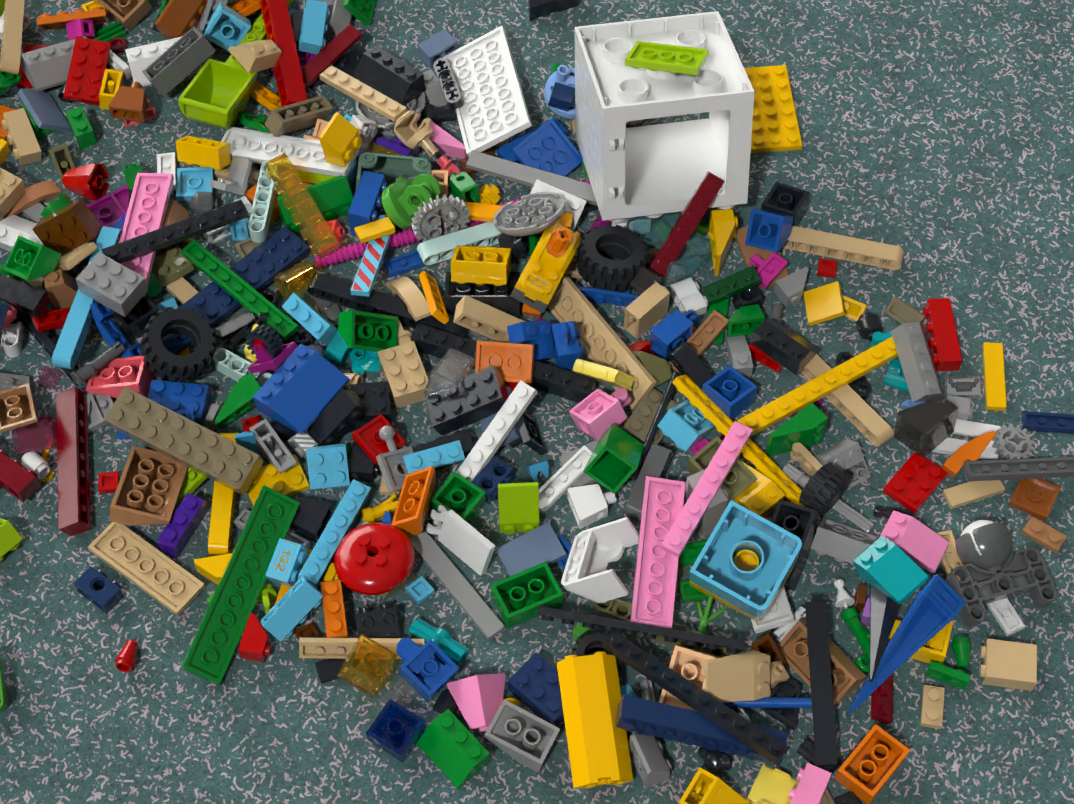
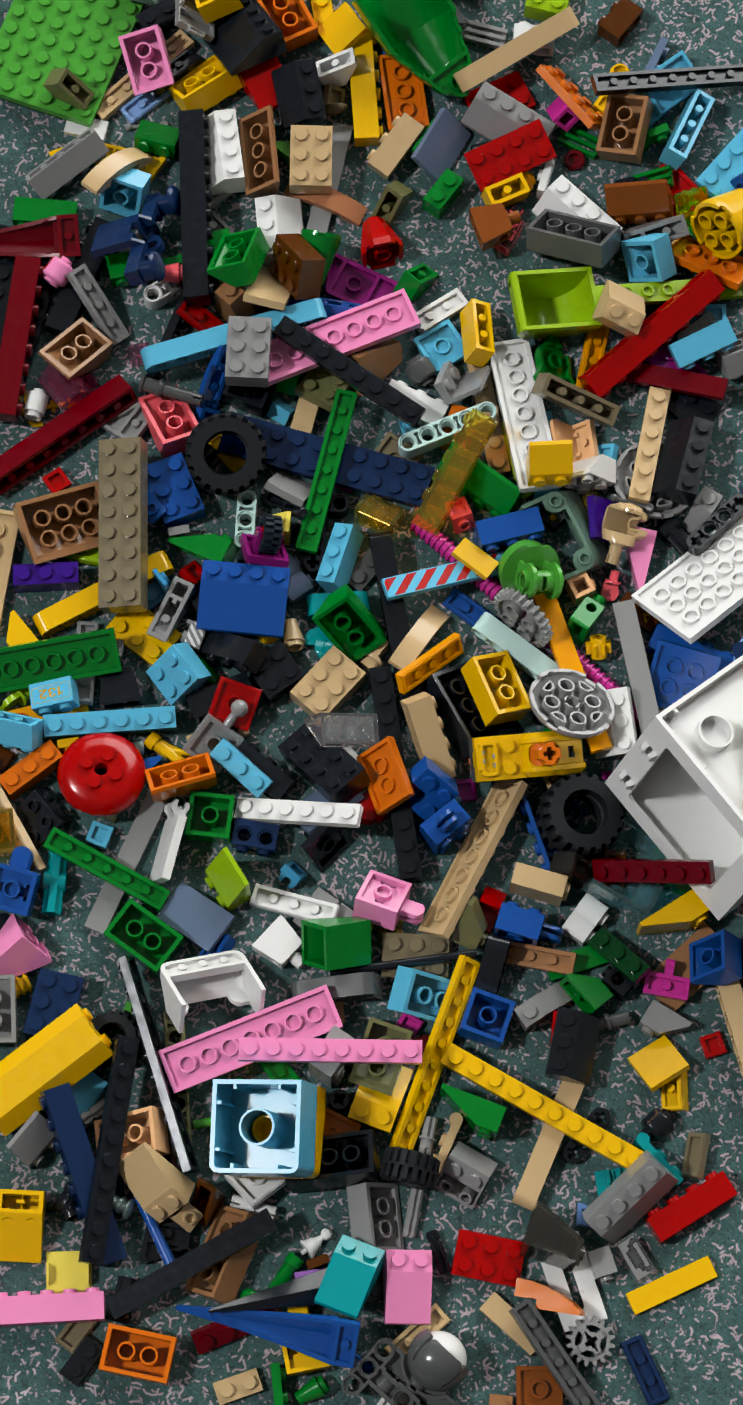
camera: 60 degrees right, 15 degrees up
light yellow piece [573,358,636,391] -> none
none -> green plate [43,827,170,911]

